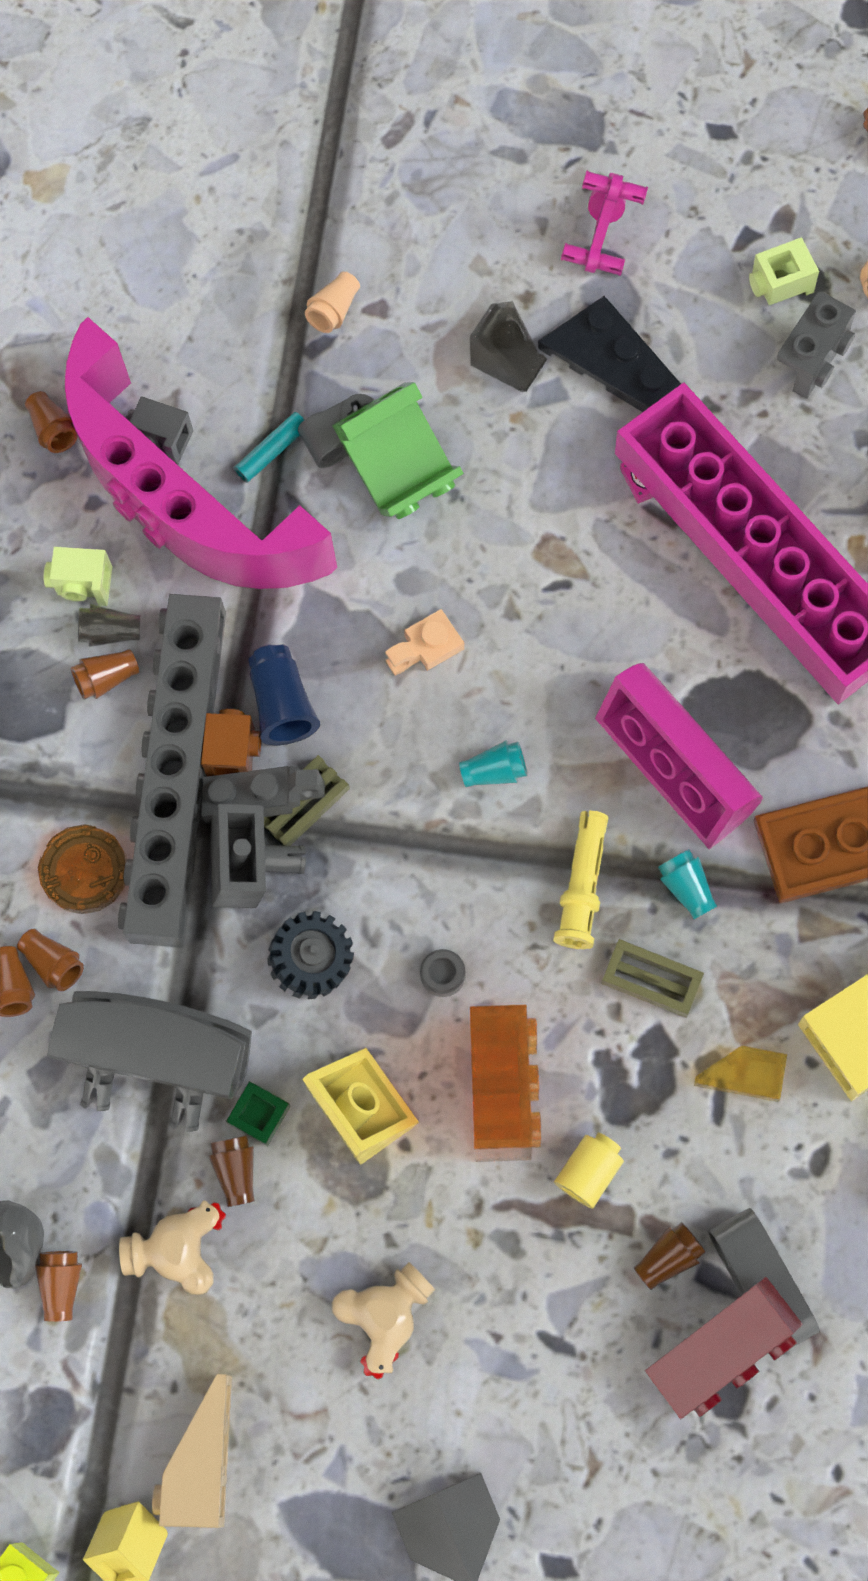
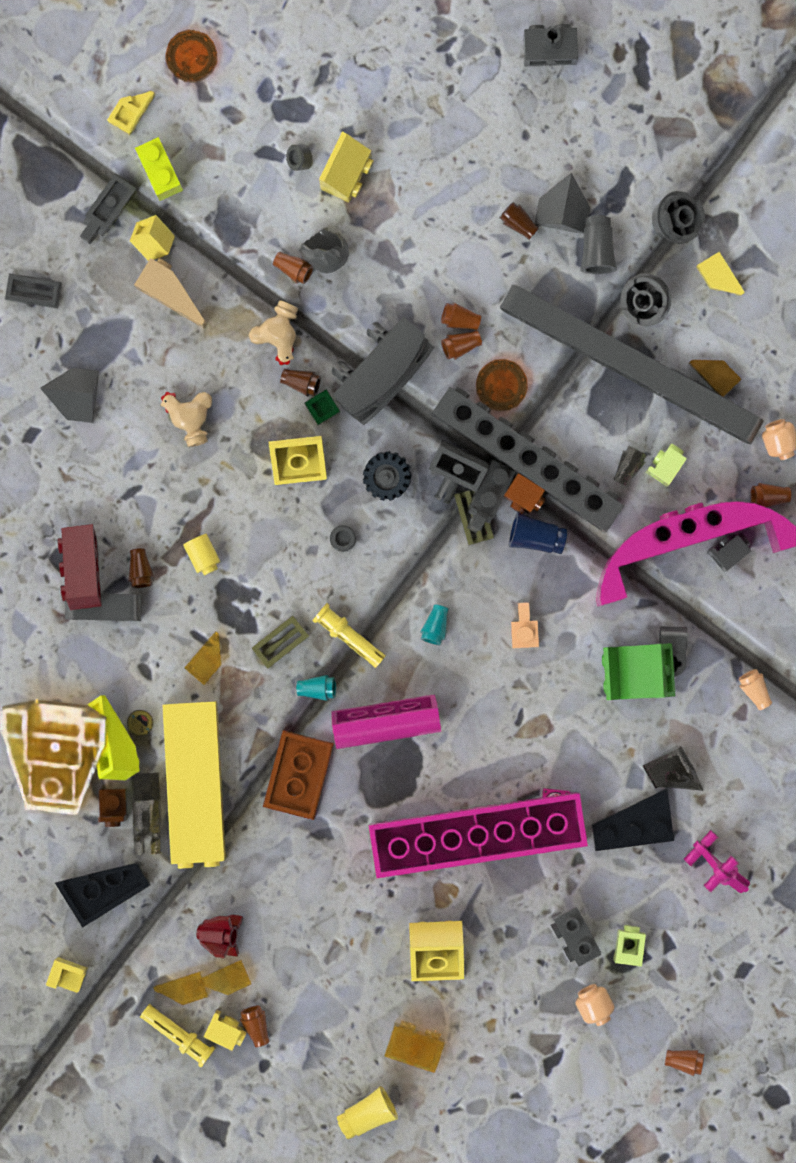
camera: 115 degrees right, 15 degrees up
dark orange cone [71,649,140,699] -> none
teal piece [233,412,305,483] -> none
clear orange brick [470,1004,541,1162] -> none

